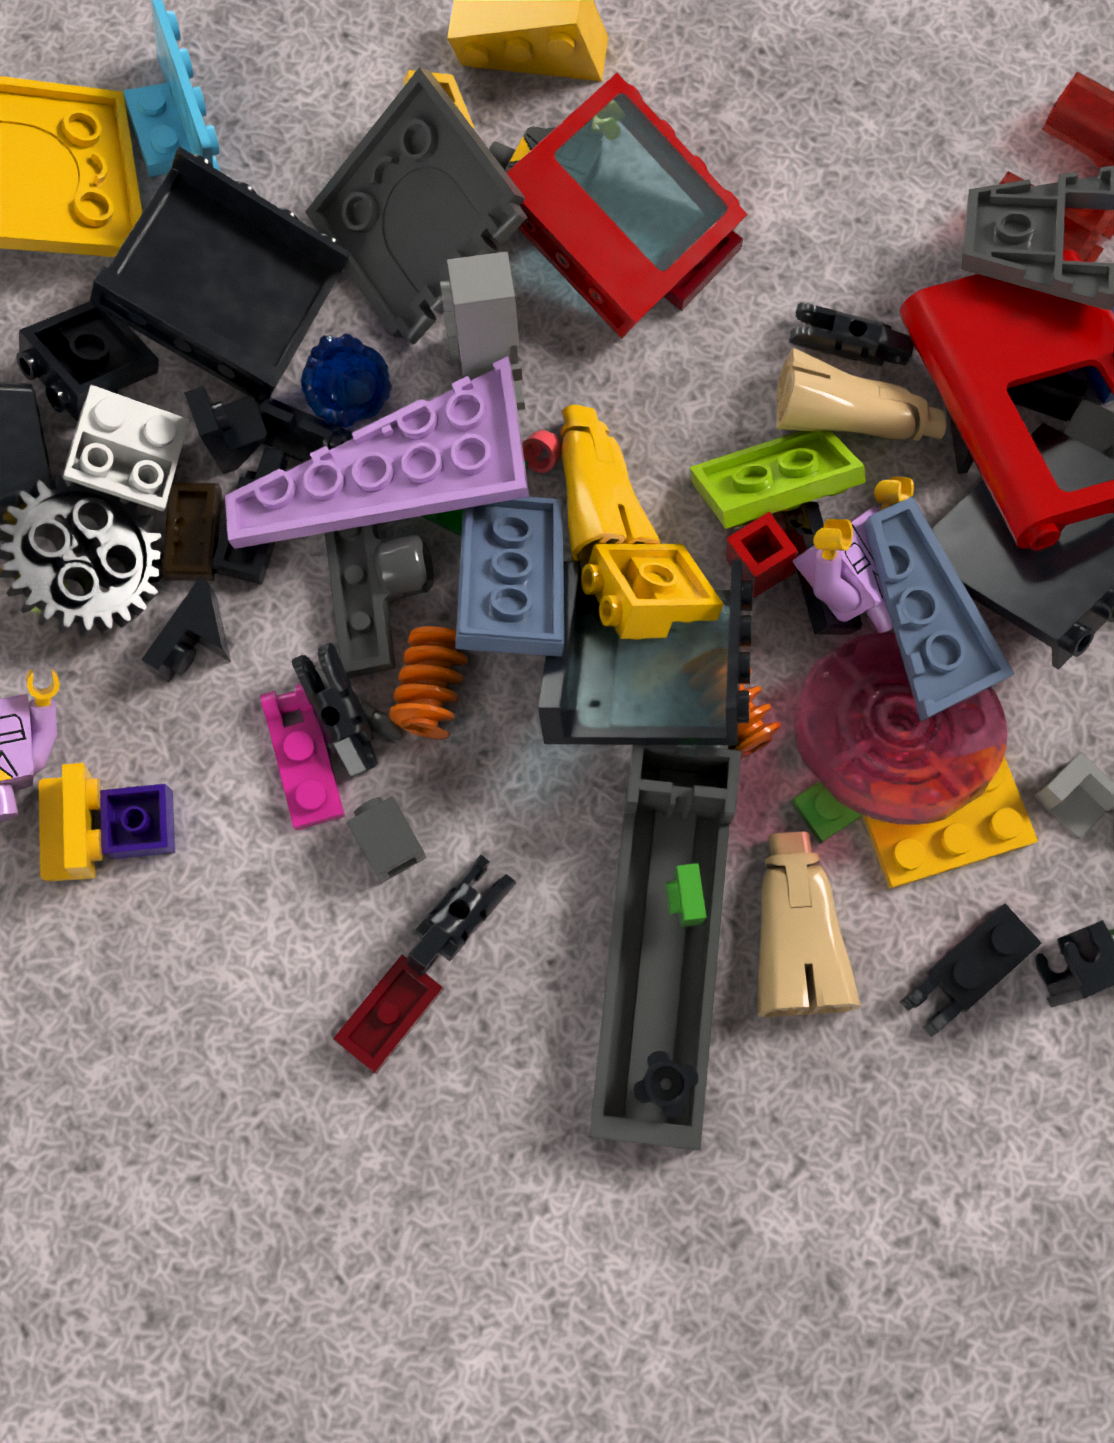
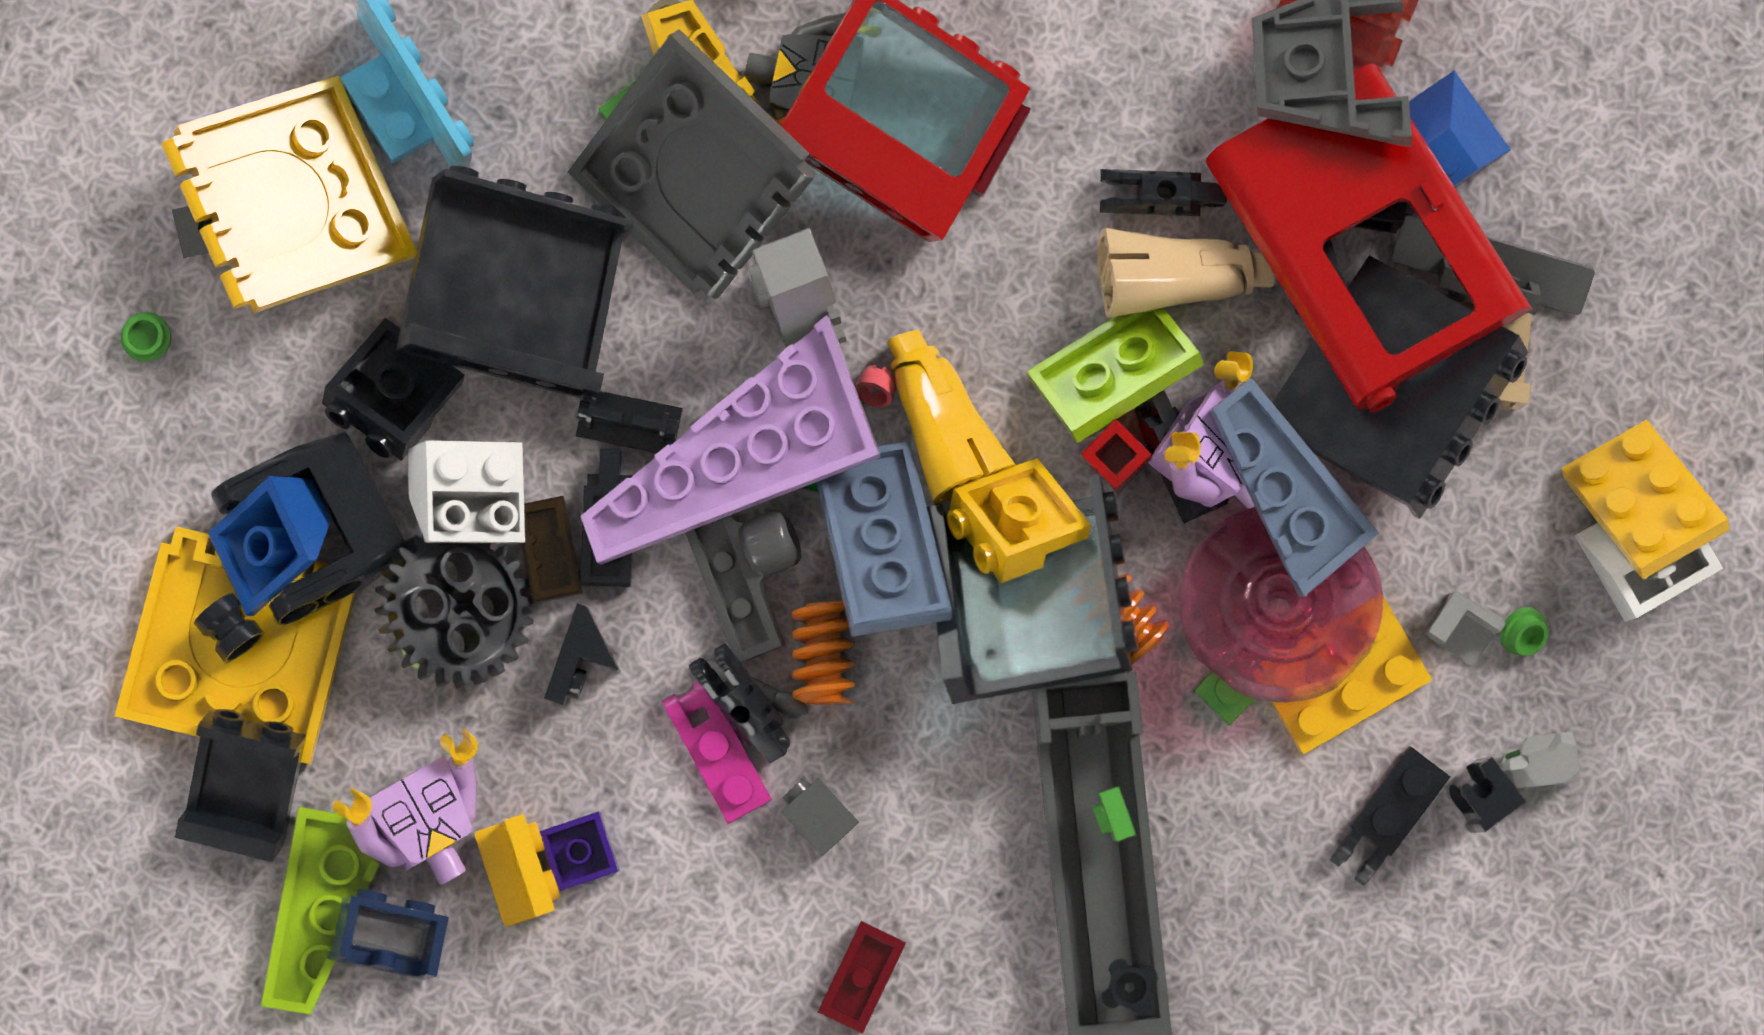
camera: 15 degrees left, 10 degrees up
black slope [184,386,267,475] -> none
clear blue hair [301,333,393,428] -> none
black hinge [406,855,516,977] -> none
tan piece [757,832,861,1017] -> none

